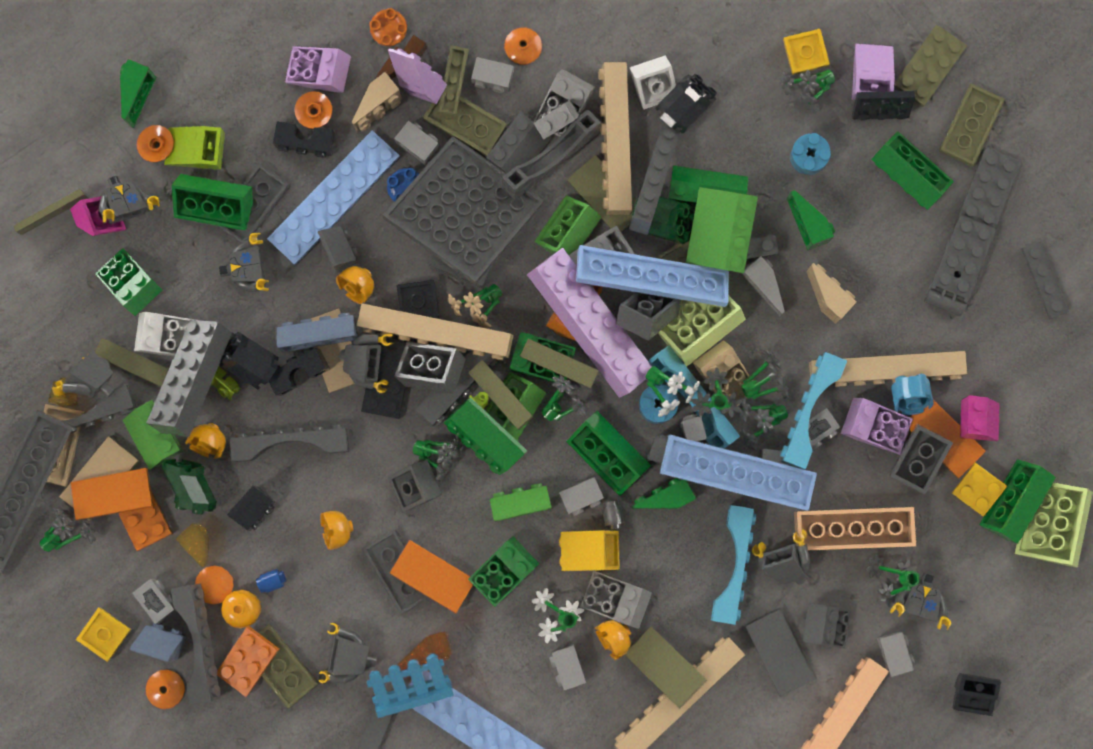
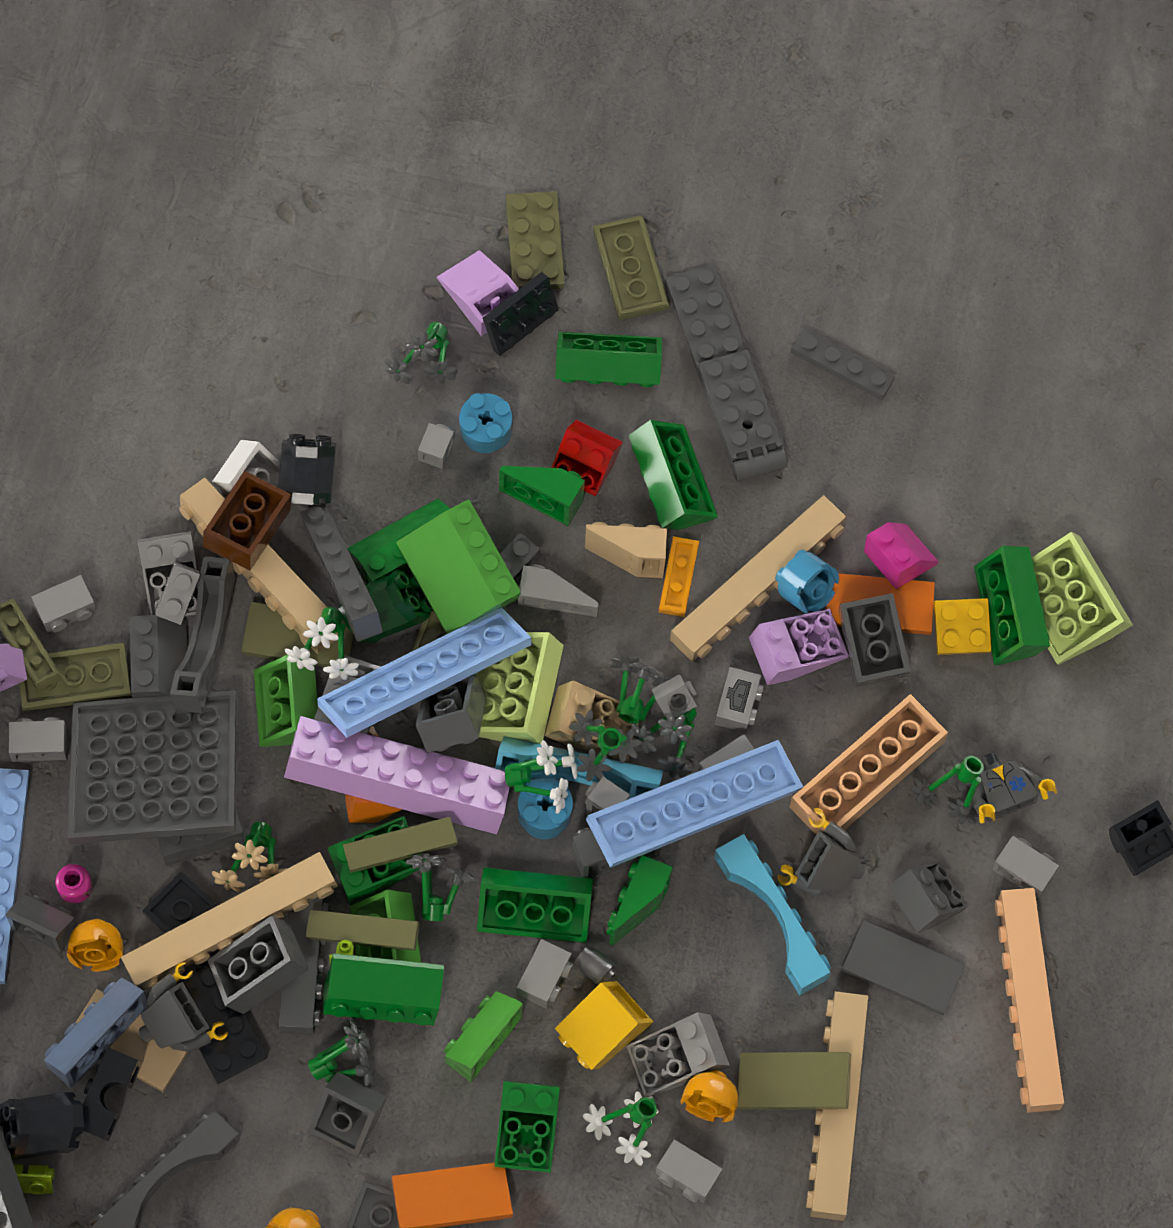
camera: 45 degrees left, 15 degrees down
blue dish [387,168,419,202] -> none
orange dish [505,28,542,65] -> none
medium azure arch [780,352,847,470] -> none
yellow plate [783,29,830,75] -> none
none -> dark pink head [55,864,93,903]
none -> reddish brown brick [203,471,291,571]
none -> white plant [285,607,359,680]
none -> light grey brick [418,423,454,469]
none -> red slope [551,419,623,497]
none -> green slope [629,420,718,530]
none -> light grey brick [651,674,697,719]
none -> light orange tile [659,536,699,617]

